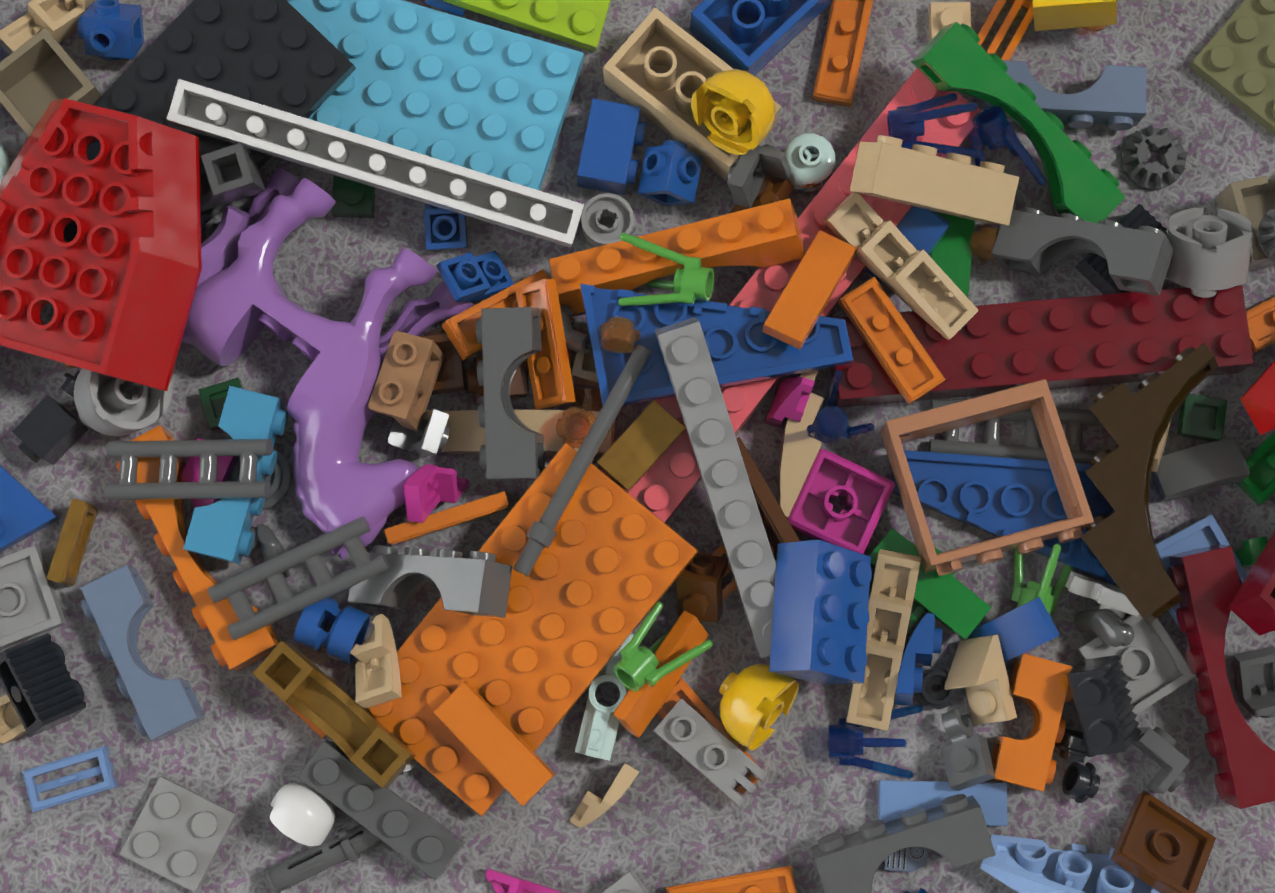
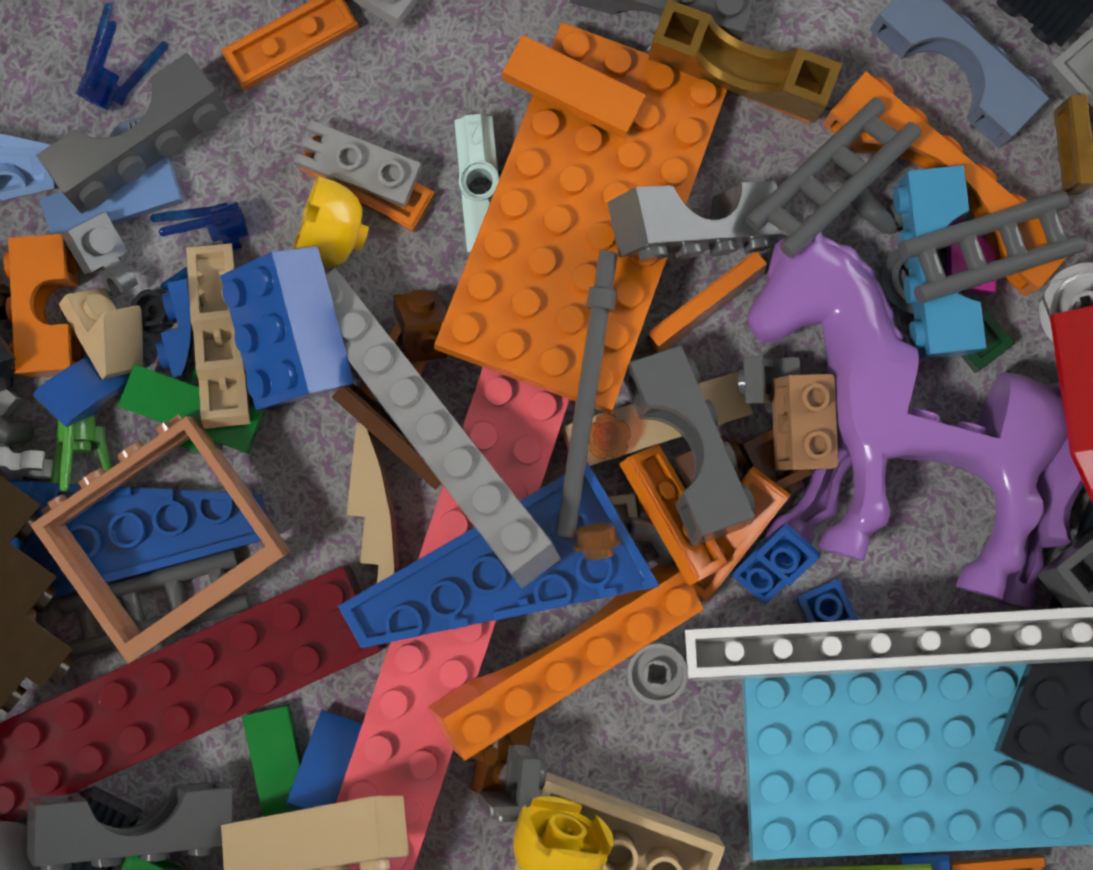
camera: 165 degrees right, 5 degrees up
blue wheel [294,597,371,665] -> none
dark green plate [332,175,375,218] -> none
tan slope [350,614,402,709] -> none
dark pink slope [403,464,469,523] -> none
clear orange plate [569,388,602,411] -> none
tan slope [570,763,639,828] -> none
blue brick [577,98,647,195] -> none
pearl gold tile [597,400,685,492] -> none
bright green plant [613,602,713,692] -> none
orange tile [613,611,709,738] -> none
bright green plant [618,233,714,306] -> none
blue brick [638,140,703,206] -> none
orange tile [762,230,857,350] -> none
dark pink slope [764,377,815,428] -> none
light aqua head [784,133,836,192] -> none
dark pink brick [787,448,895,554] -> none
clear blue plant [807,370,874,443] -> none
tan slope [823,192,979,340] -> none
orange tile [838,277,946,405] -> none
clear orange plate [971,223,1000,263] -> none

